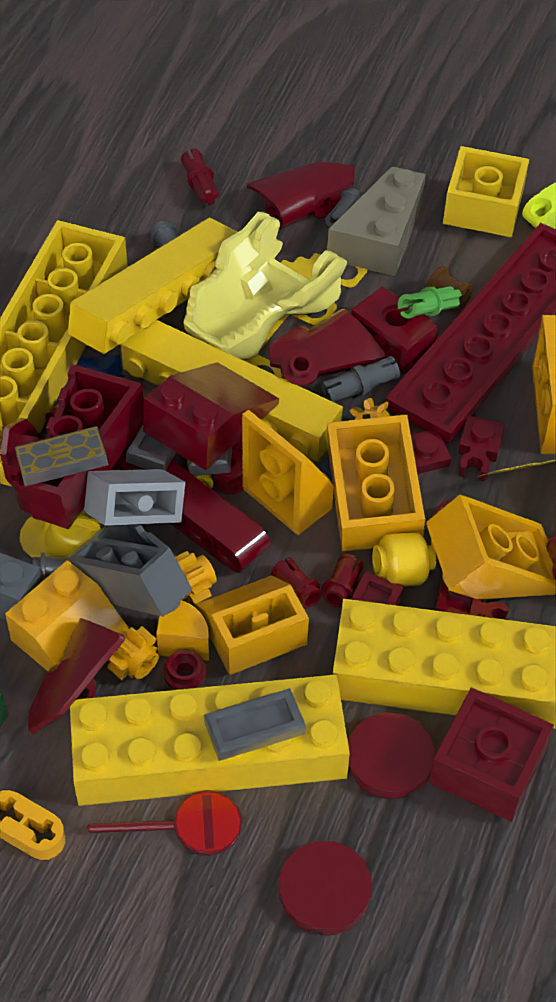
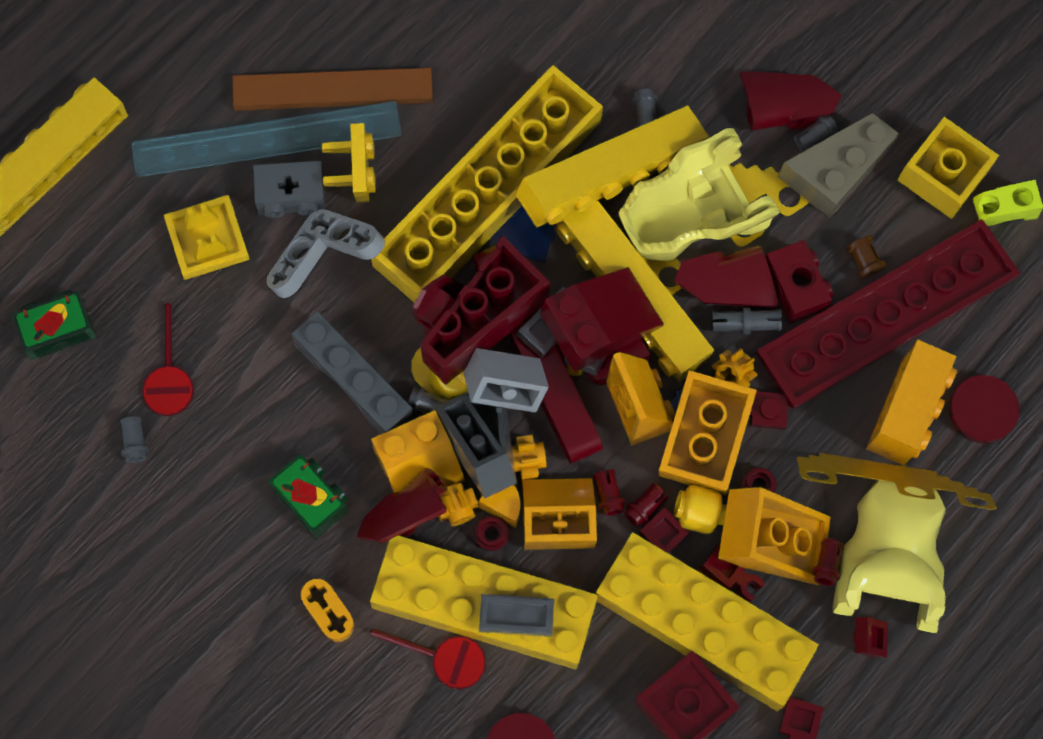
camera: 20 degrees right, 20 degrees up
flat silver tile [15,426,108,487] -> none
dark red axle [181,149,219,205] -> none
dark red plate [280,349,319,387] -> none
dark red tile [348,712,435,799] -> none
bright green axle [398,286,462,319] -> none
dark red plate [458,415,505,482] -> none

